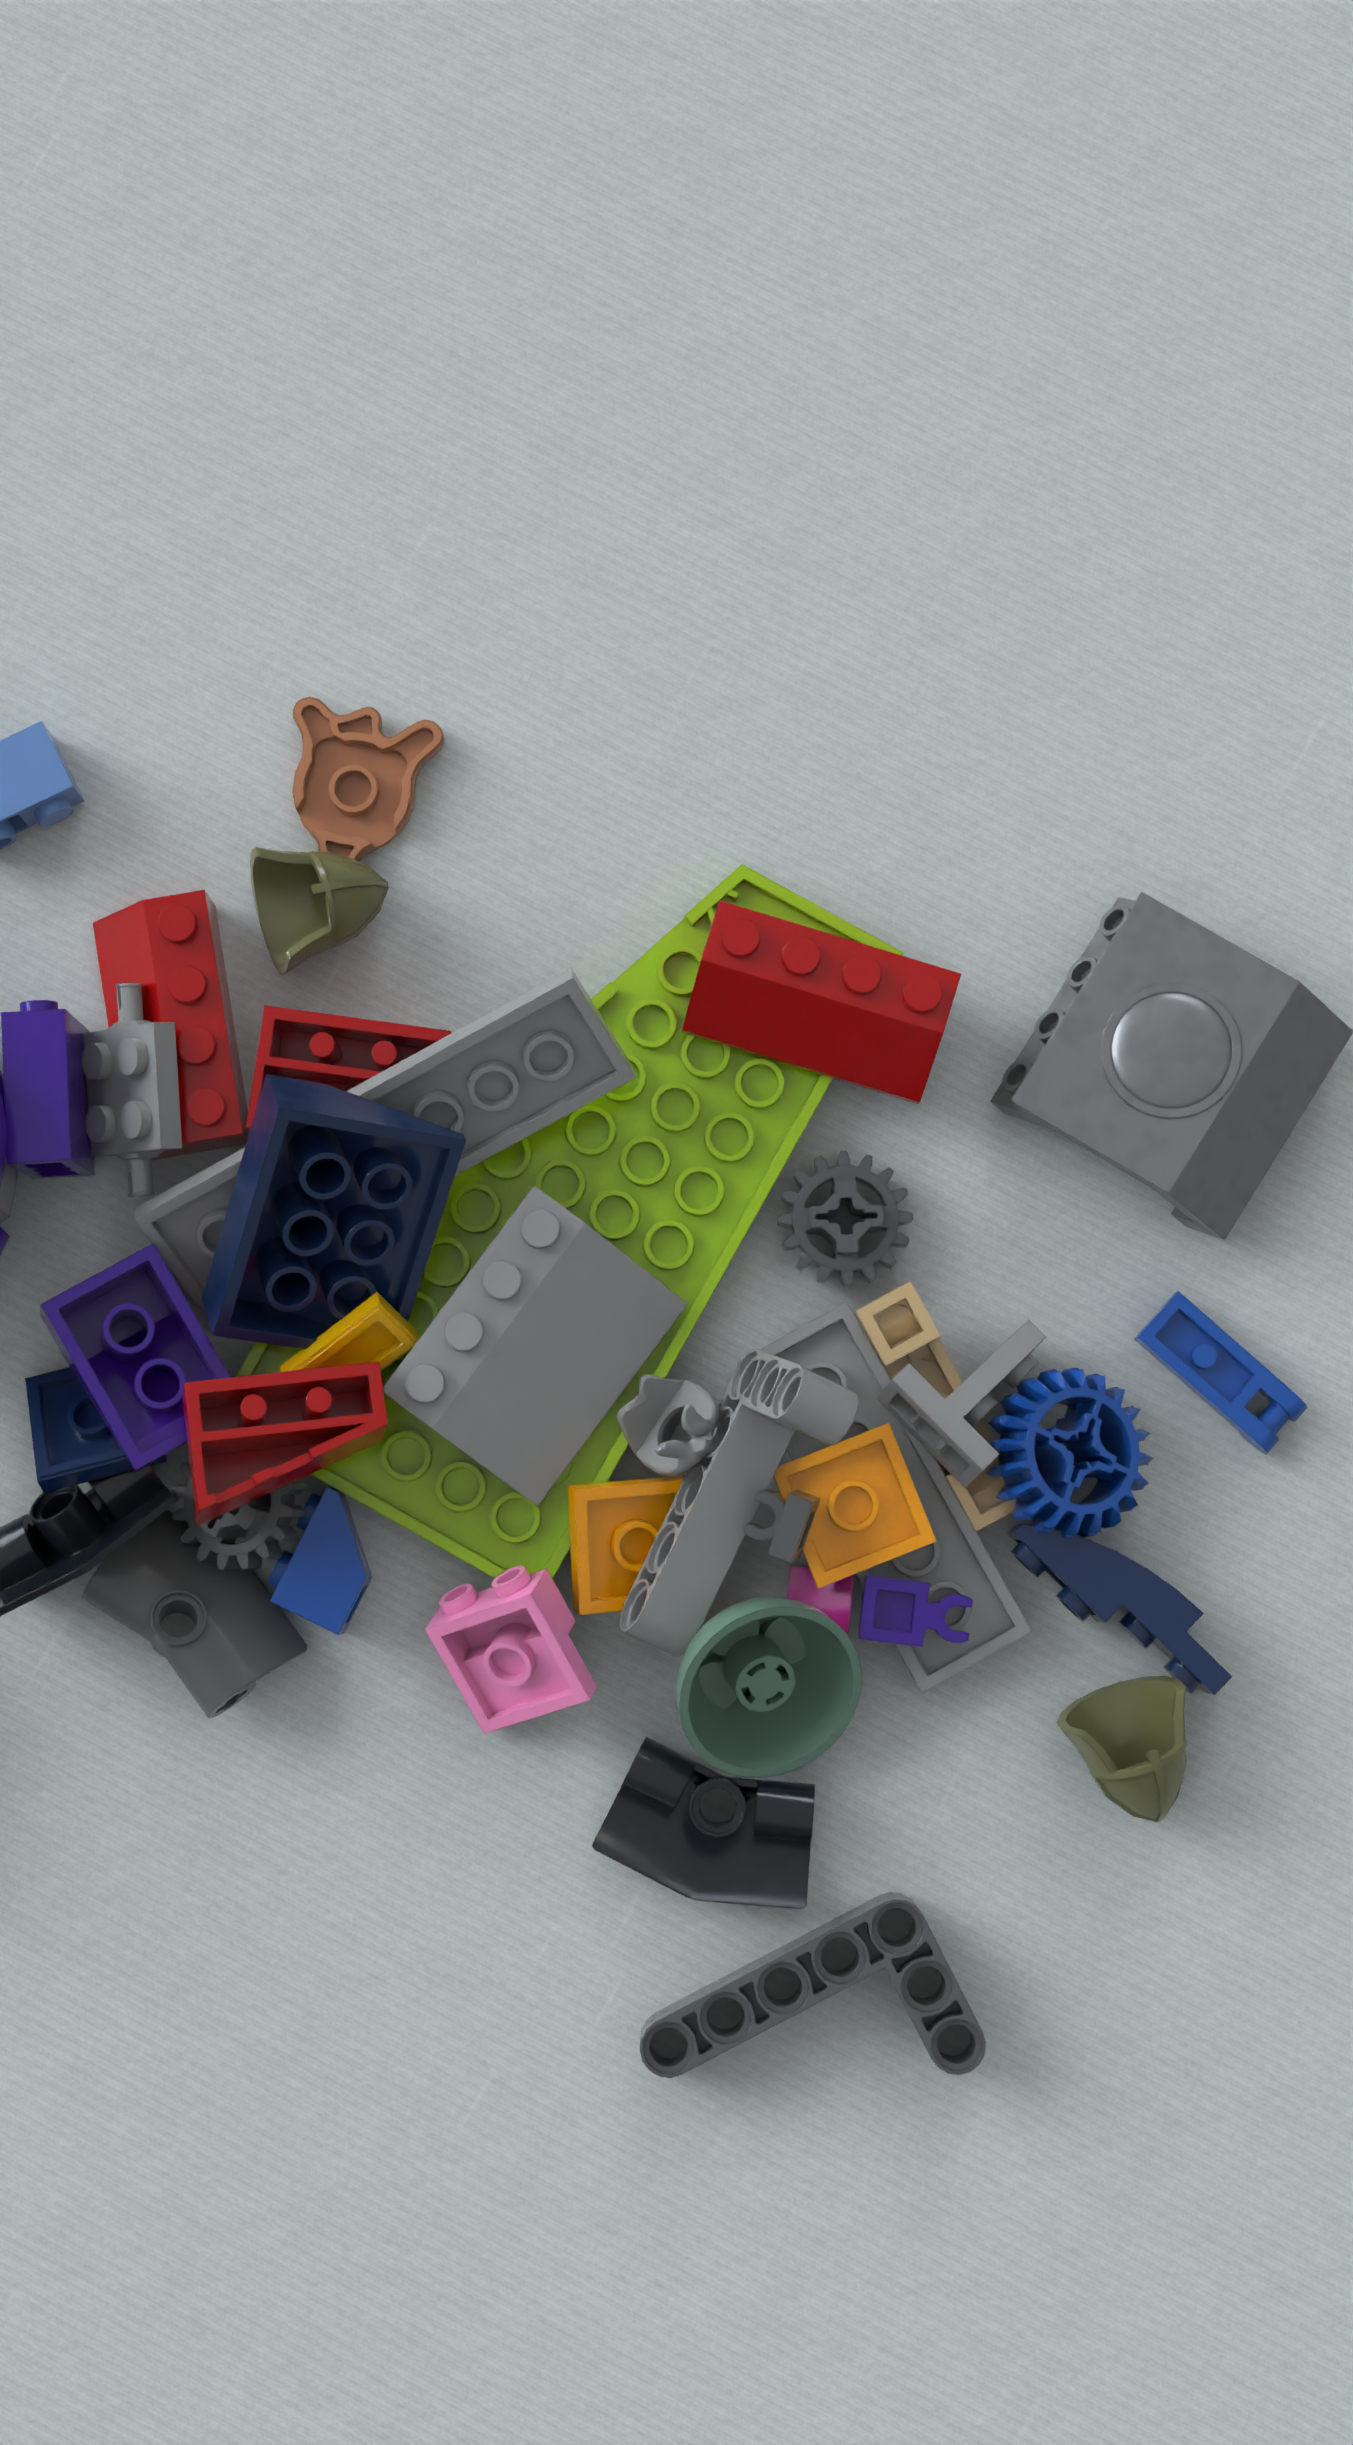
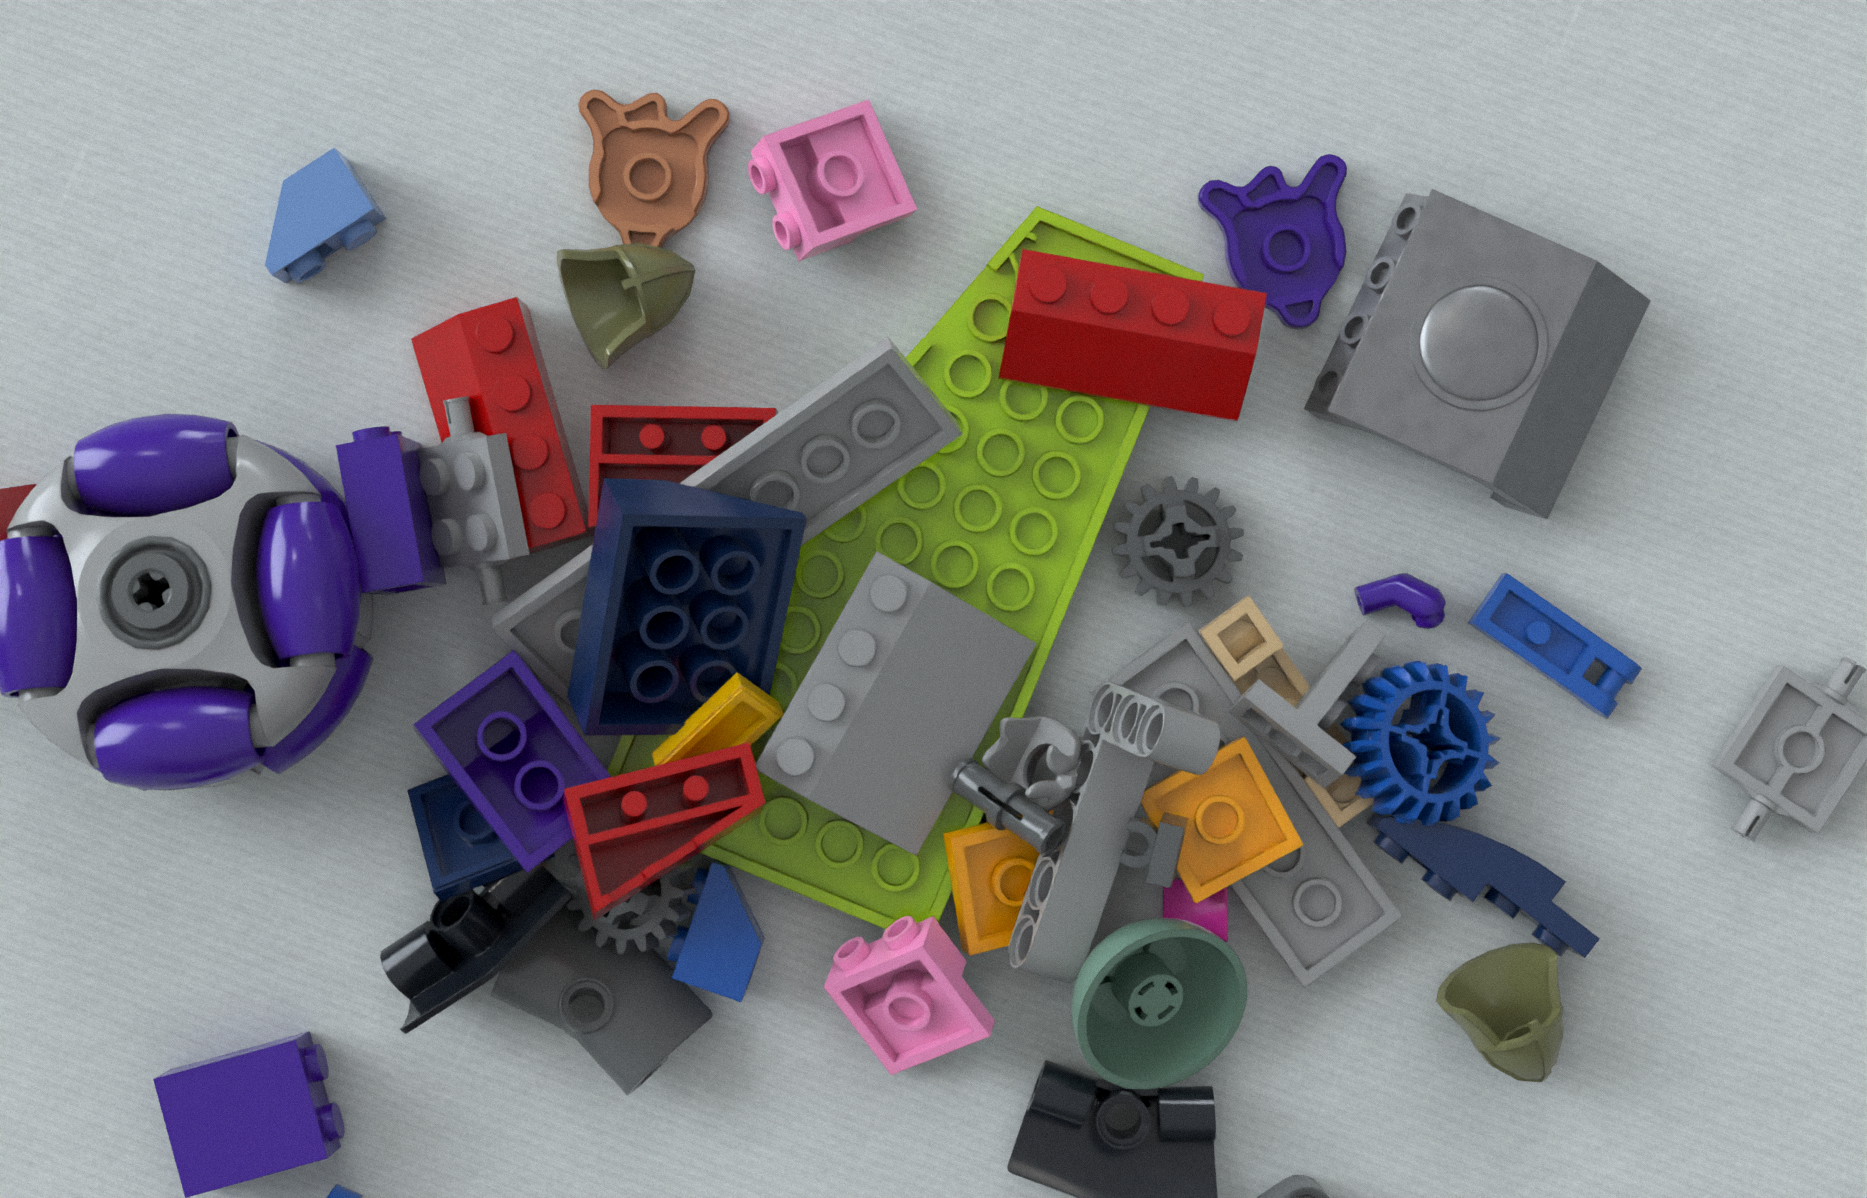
camera: 15 degrees left, 5 degrees up
dark purple plate [858,1575,973,1647] -> none
none -> bright pink plate [748,100,918,261]
none -> dark grey pin [948,758,1067,856]
none -> dark purple tile [1198,154,1347,330]
none -> dark purple arm [1354,573,1446,629]

